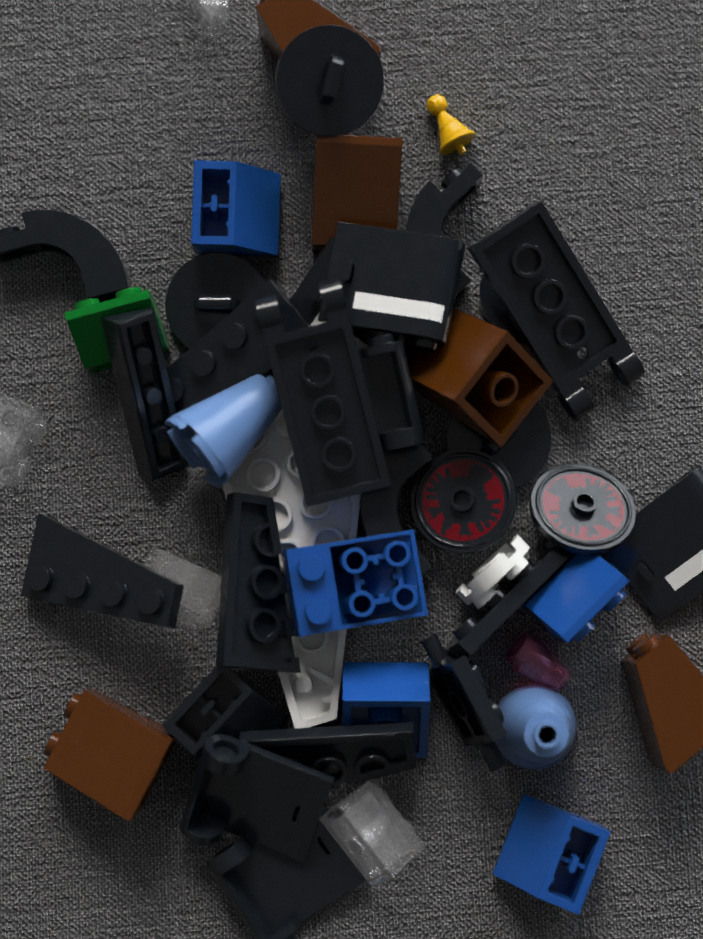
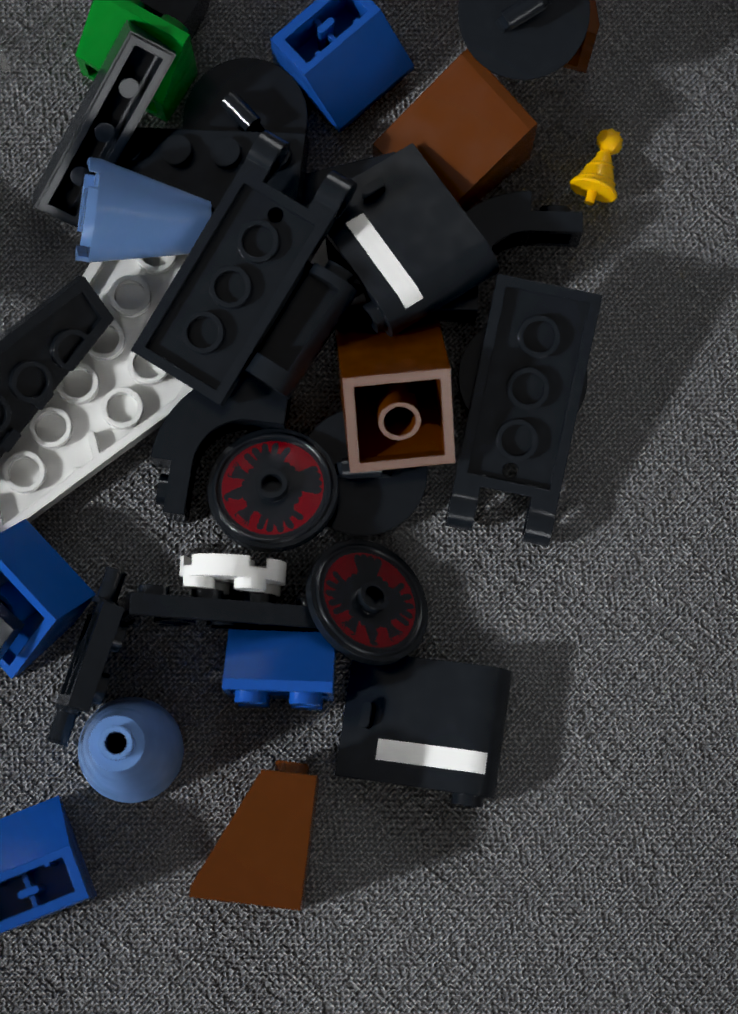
camera: 50 degrees right, 5 degrees down
blue slope [281,529,428,637] -> none
clear pink cone [506,634,571,692] -> none

